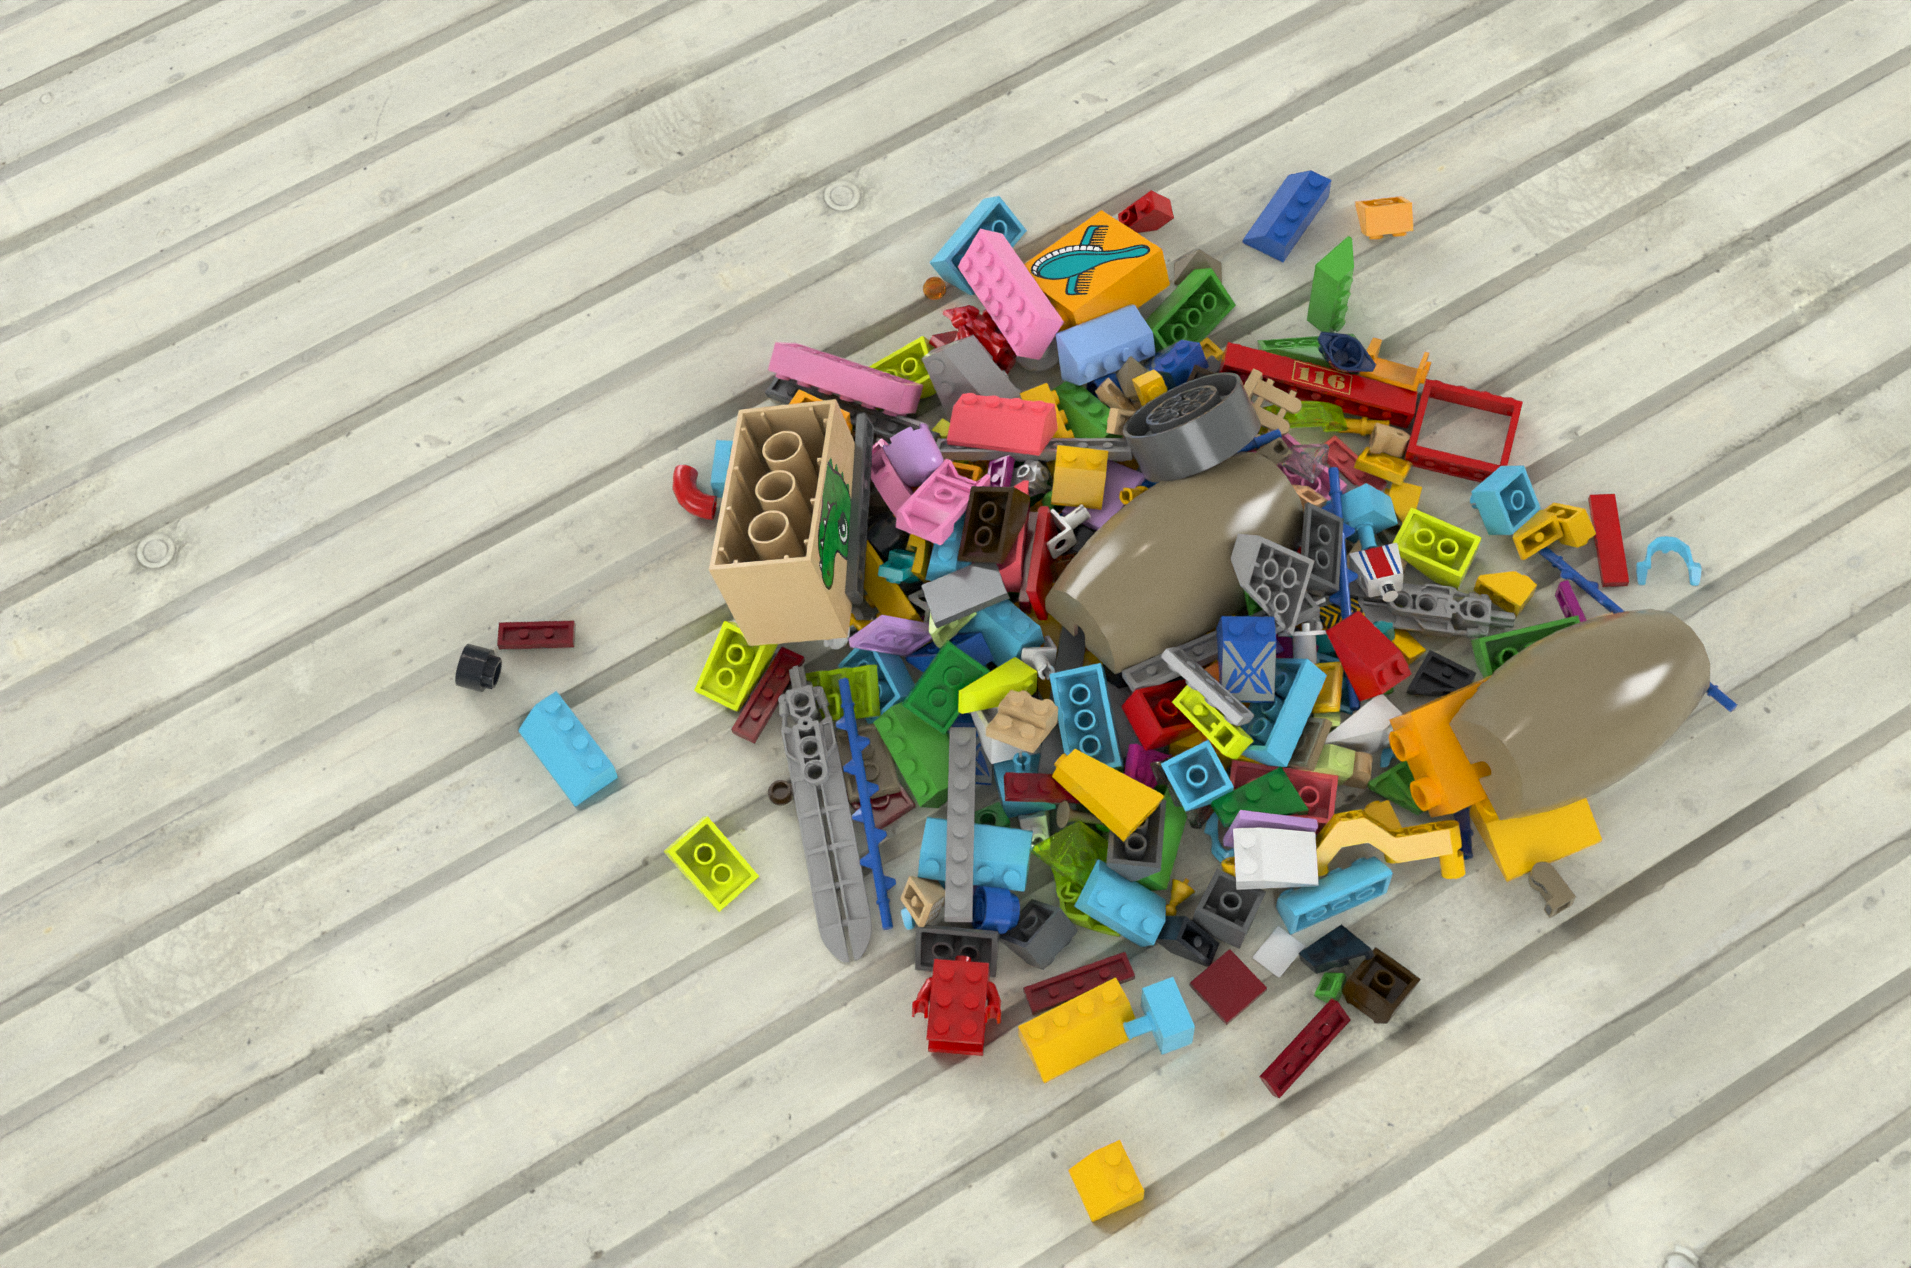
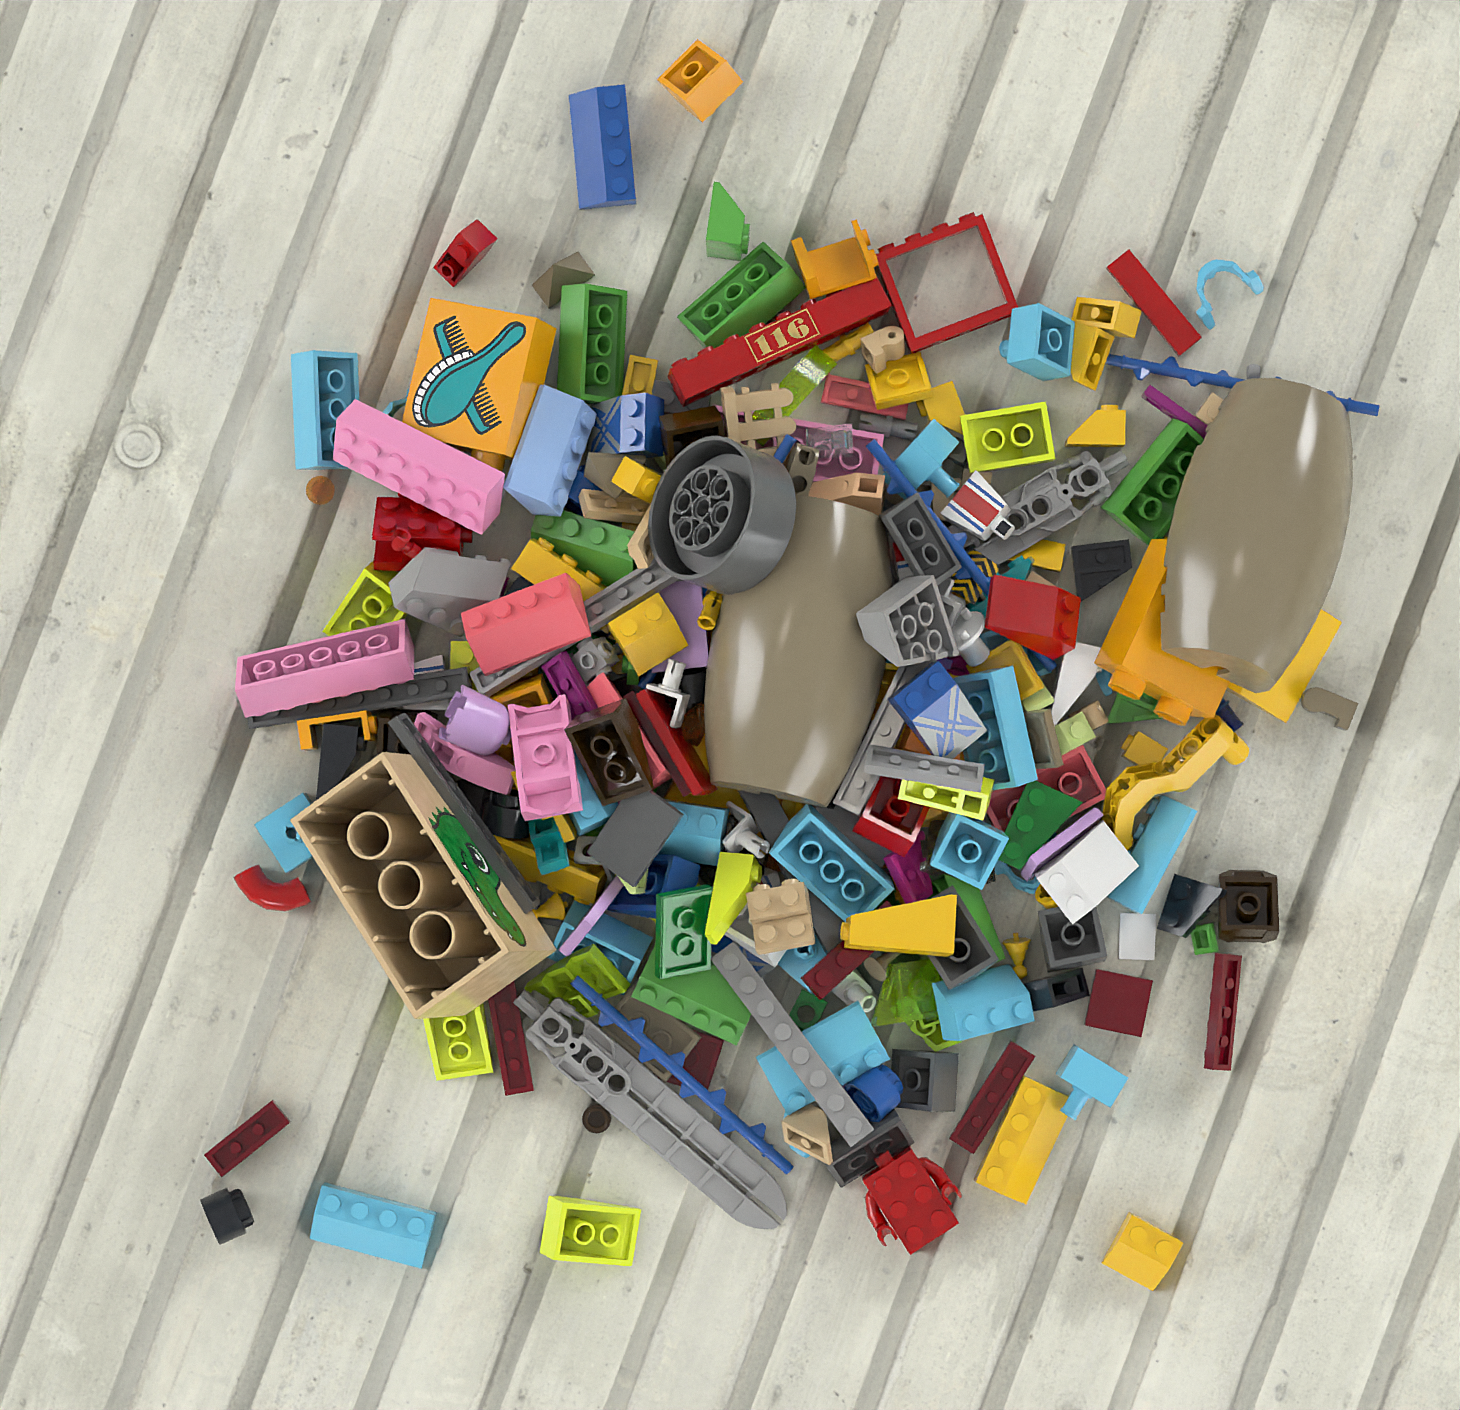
camera: 40 degrees left, 25 degrees up
dark blue hat [1317,332,1376,373] -> none

